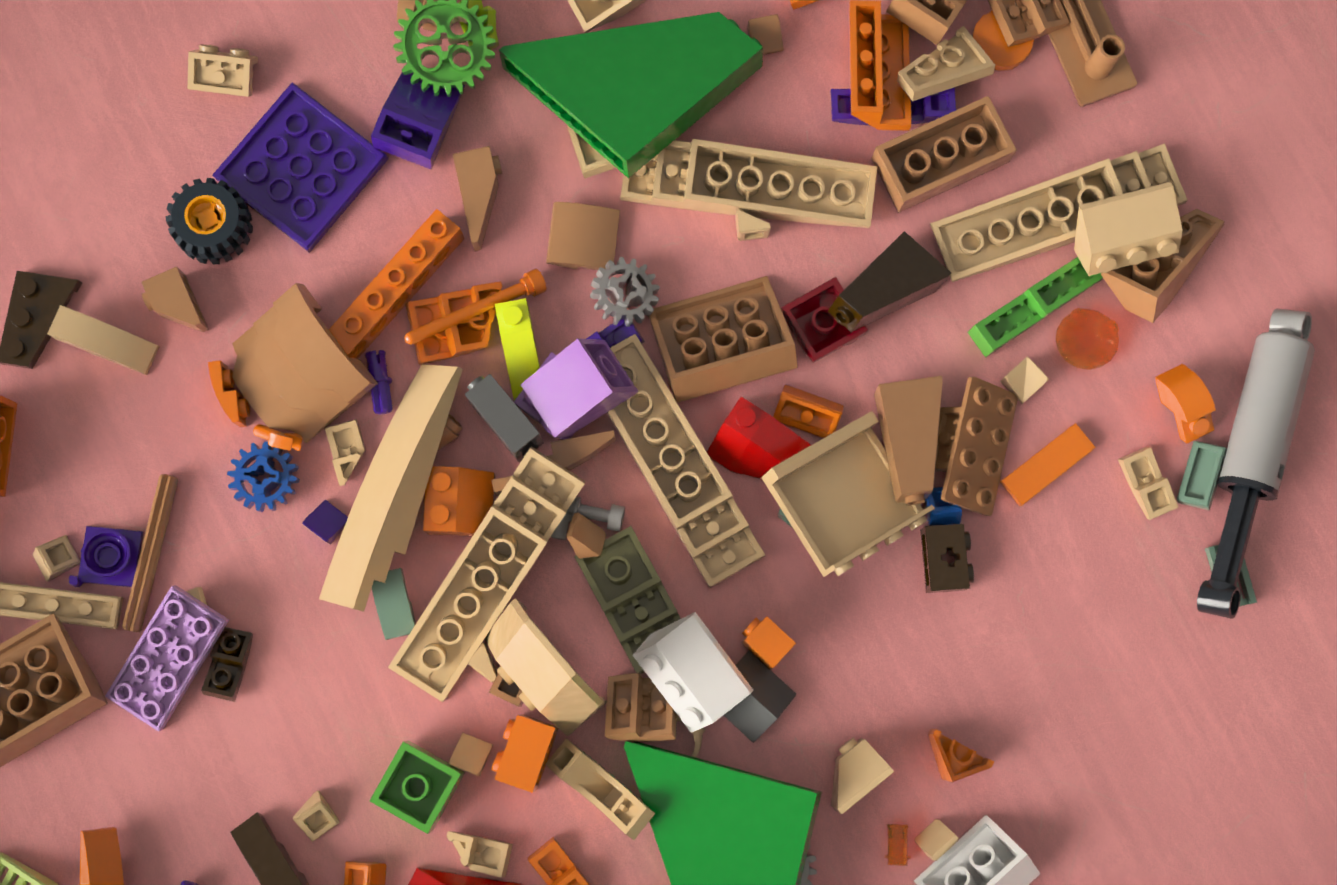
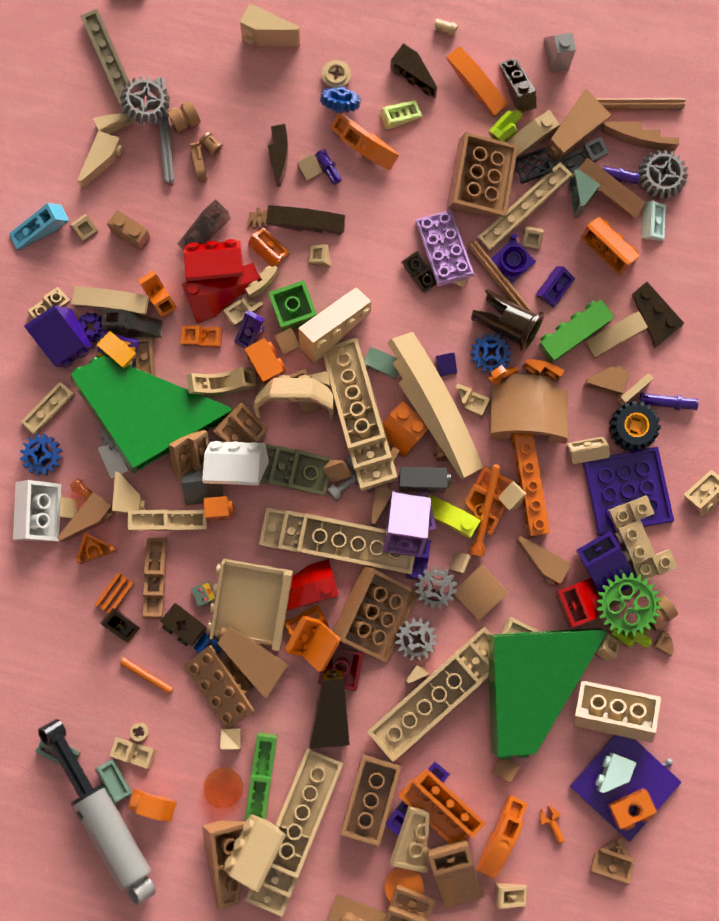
camera: 130 degrees right, 0 degrees up
dark purple axle [365,350,393,414] -> none
orange tile [1000,423,1096,506] -> none
none -> medium nougat slope [57,492,114,542]
none -> orange tile [95,572,135,613]
none -> white sticker [98,444,128,478]
none -> dark brown slope [100,608,140,643]
none -> orange bar [120,658,174,695]
none -> tan slope [128,510,207,531]
none -> tan bush [130,723,149,741]
none -> medium nougat slope [142,538,167,619]
none -> medium nougat slope [169,430,209,478]
none -> sand green tile [191,581,216,607]
none -> dark purple slope [234,310,265,348]
none -> tan slope [246,265,278,300]
none -> orange bracket [284,616,340,672]
none -> wedge [298,288,371,364]
none -> light grey gear [395,618,437,661]
none -> tan slope [449,552,471,574]
none -> dark brown piece [471,289,544,352]
none -> tan slope [498,481,526,511]
none -> dark purple slope [536,266,575,308]
none -> bright green brick [538,299,615,364]
none -> red slope [555,578,603,628]
none -> tan slope [567,437,610,464]
none -> tan slope [595,632,620,661]
none -> tan bracket [607,496,677,581]
none -> tan tile [618,373,654,406]
none -> dark purple pin [639,393,699,411]

